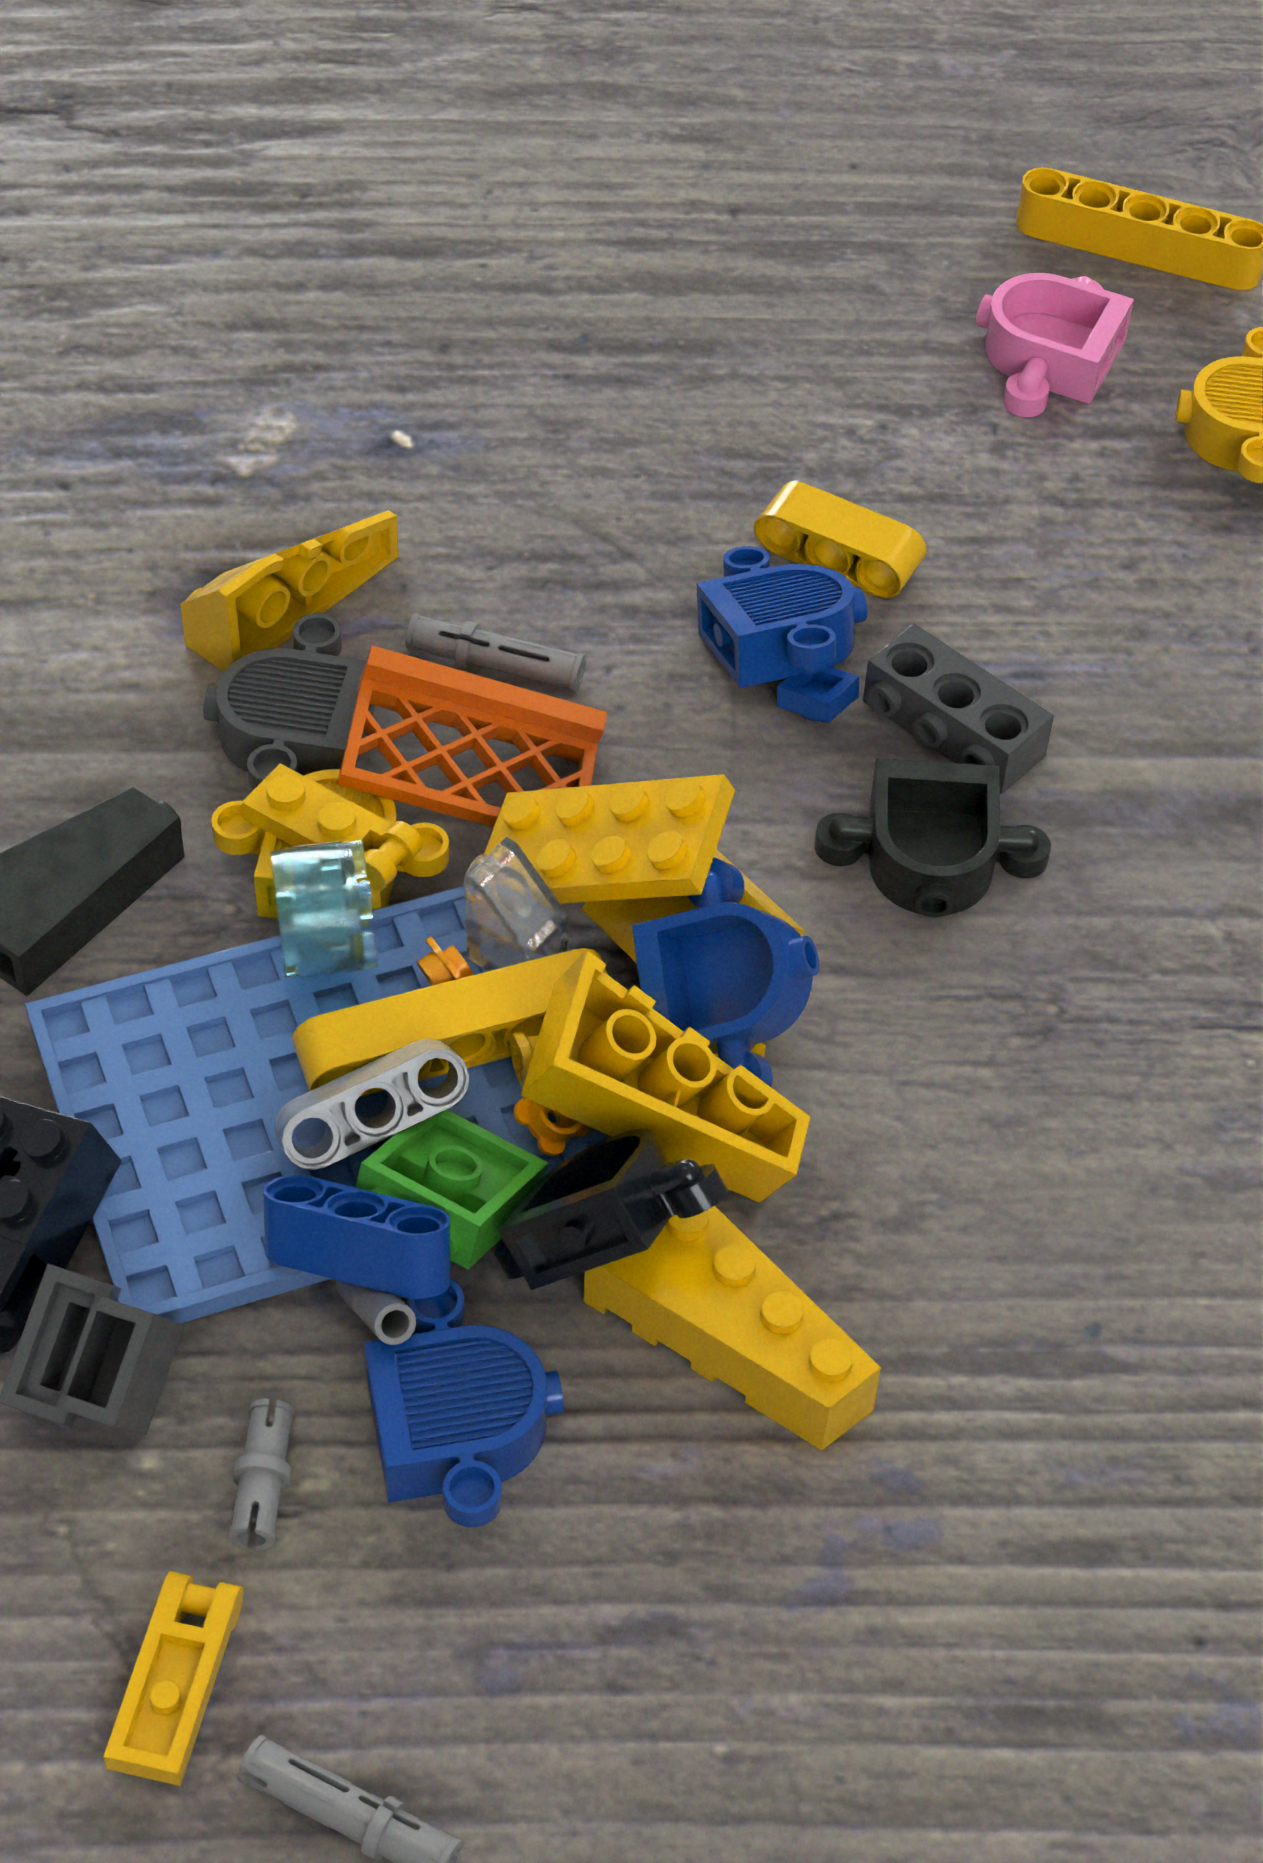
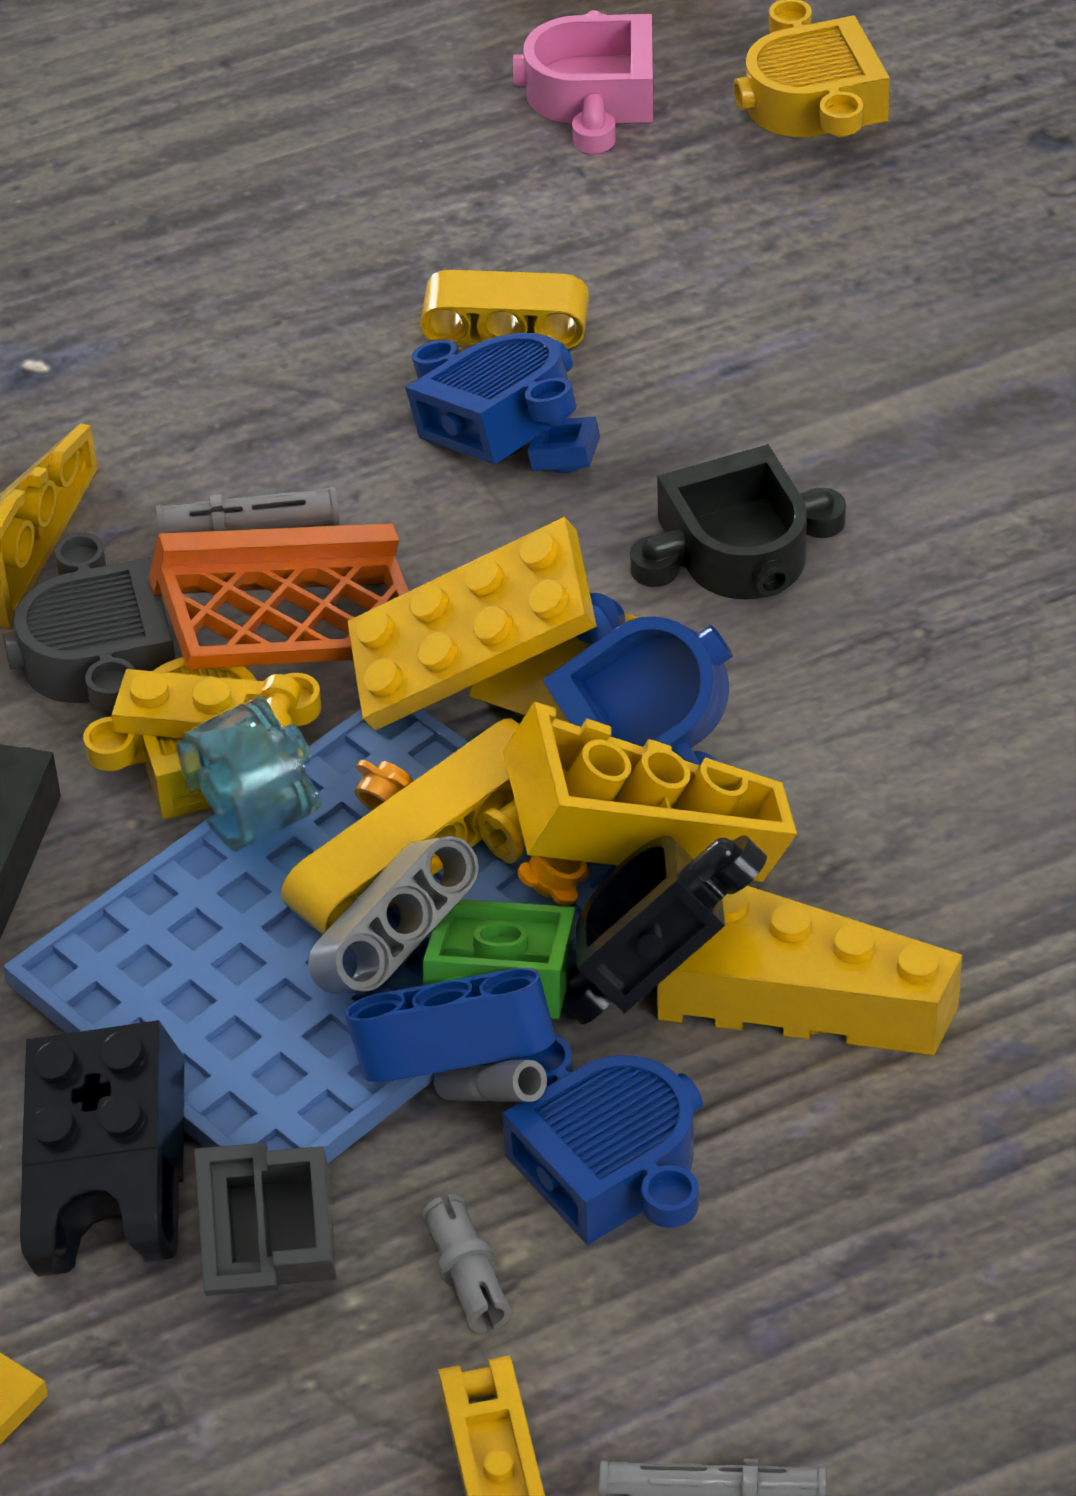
camera: 20 degrees left, 5 degrees down
clear slope [463,837,568,971] -> none
dark grey brick [863,623,1054,794] -> none

